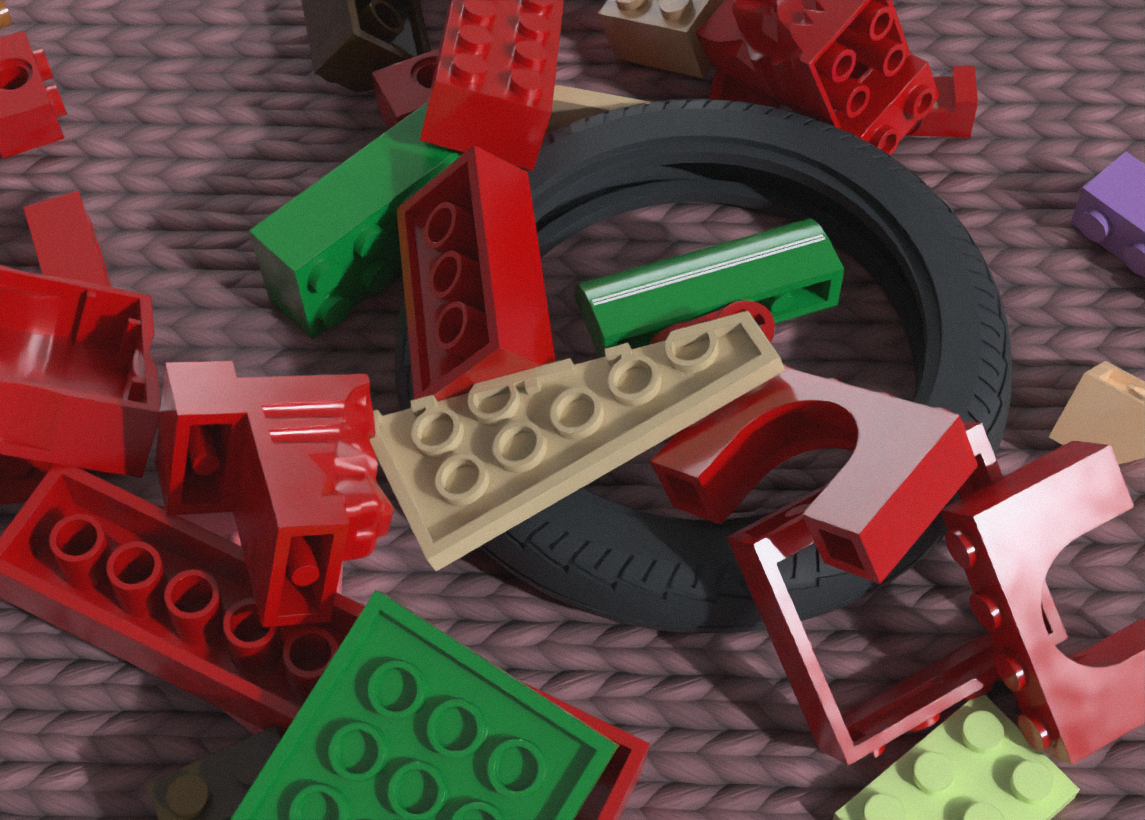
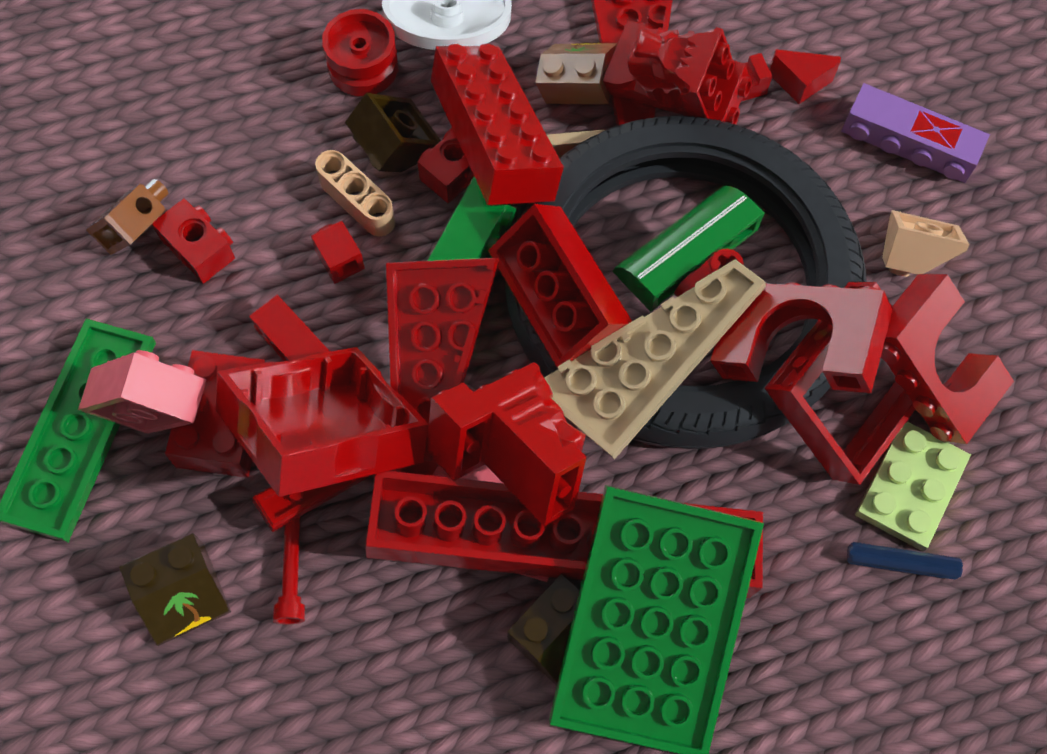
camera: 25 degrees left, 10 degrees up
none -> red brick [311,221,365,284]
none -> light nougat beam [315,150,395,237]
none -> red wing [386,258,499,475]
none -> red slope [769,49,841,104]

